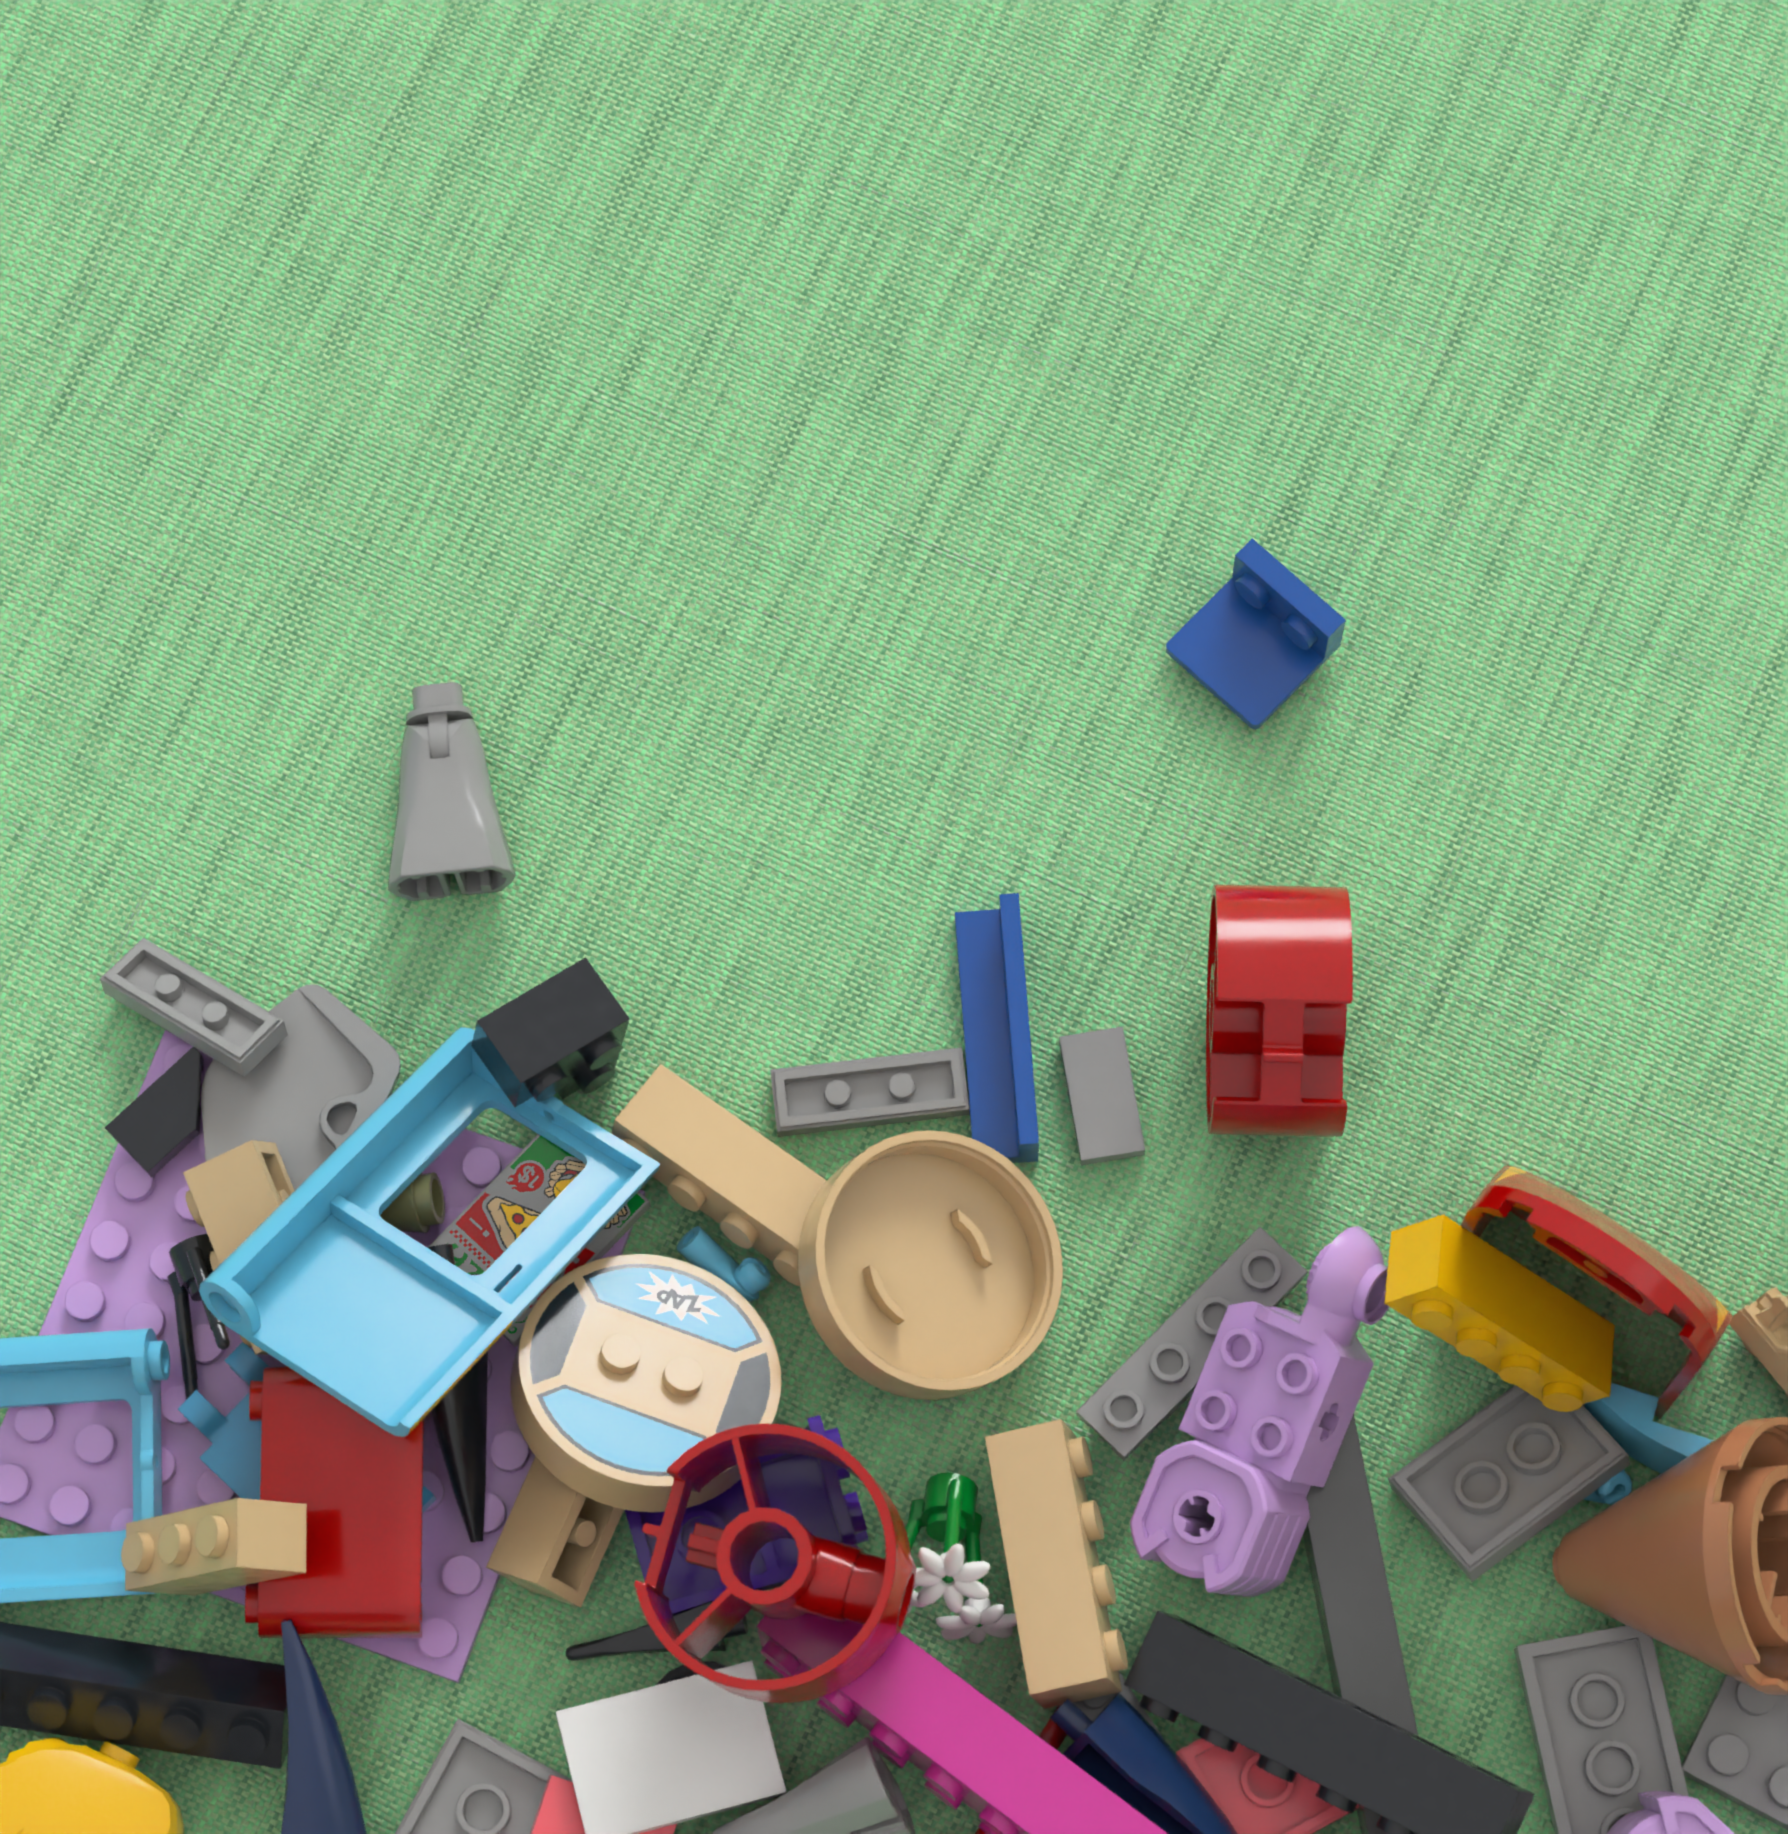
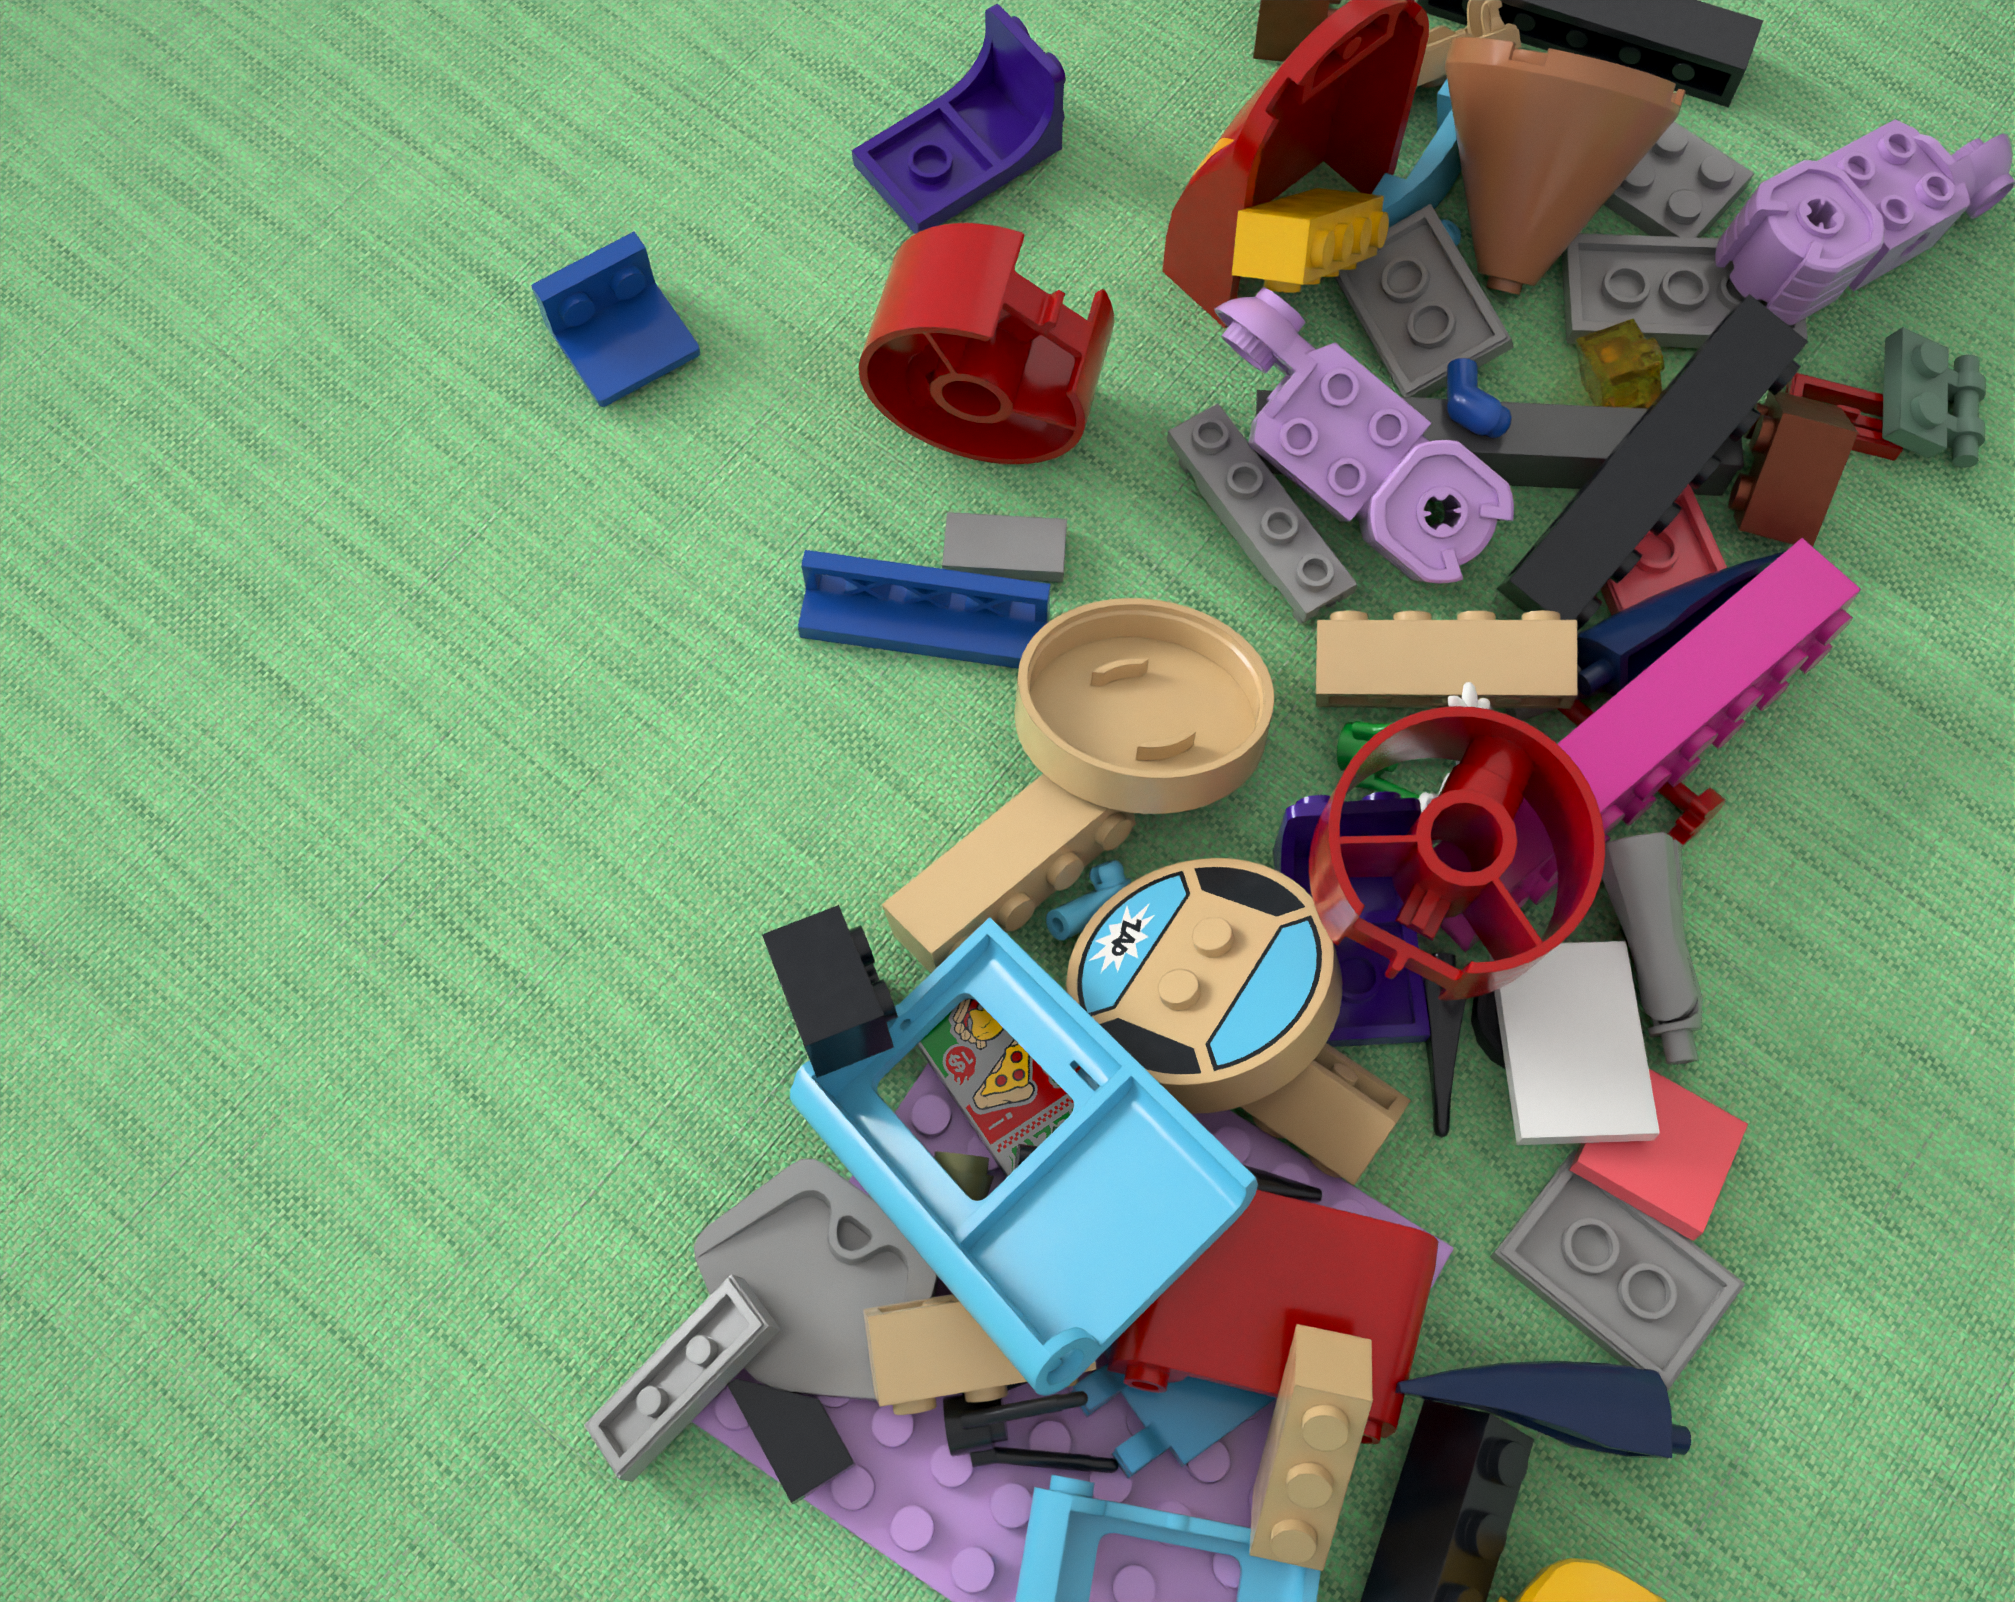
camera: 80 degrees left, 5 degrees down
light grey piece [388,682,516,901] -> none
light grey tile [770,1047,970,1137] -> none
none -> dark purple bracket [852,4,1066,234]
none -> blue arm [1447,358,1512,438]
none -> clear yellow brick [1576,318,1665,409]

